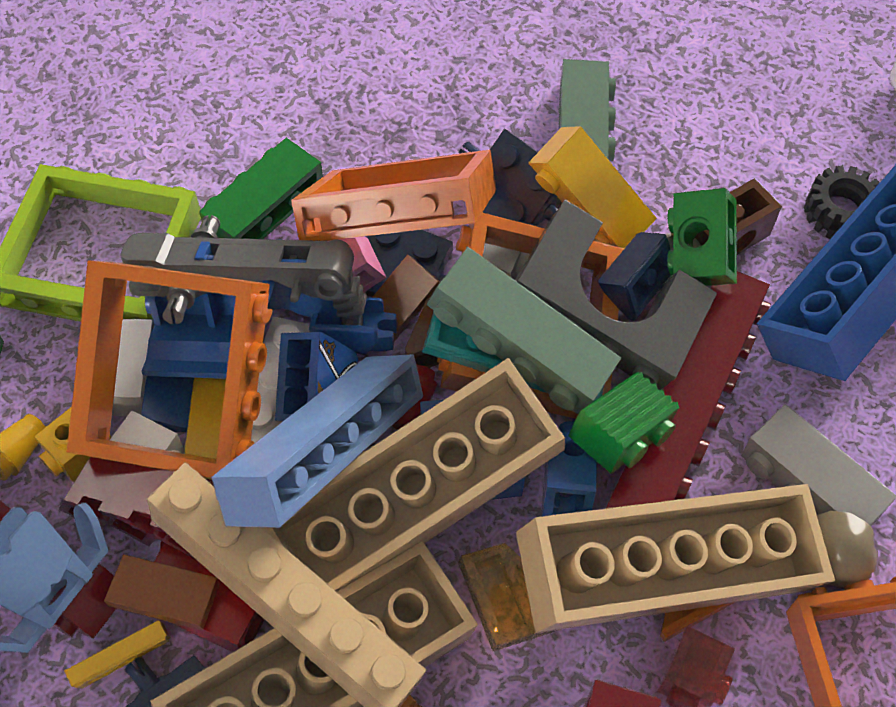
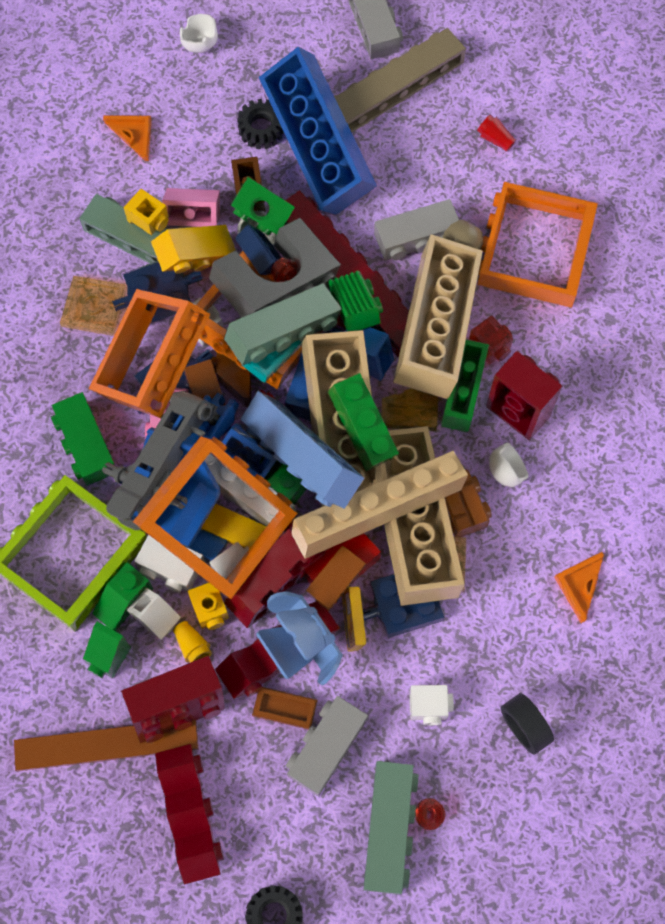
camera: 65 degrees left, 10 degrees up
none -> clear yellow tile [60,276,127,336]
none -> green slope [92,562,153,631]
none -> orange tile [103,115,152,161]
none -> yellow brick [124,189,169,236]
none -> white brick [127,588,181,640]
none -> bright pink brick [162,188,220,227]
none -> clear red plate [271,258,297,282]
none -> green brick [328,373,399,471]
none -> green brick [441,339,489,433]

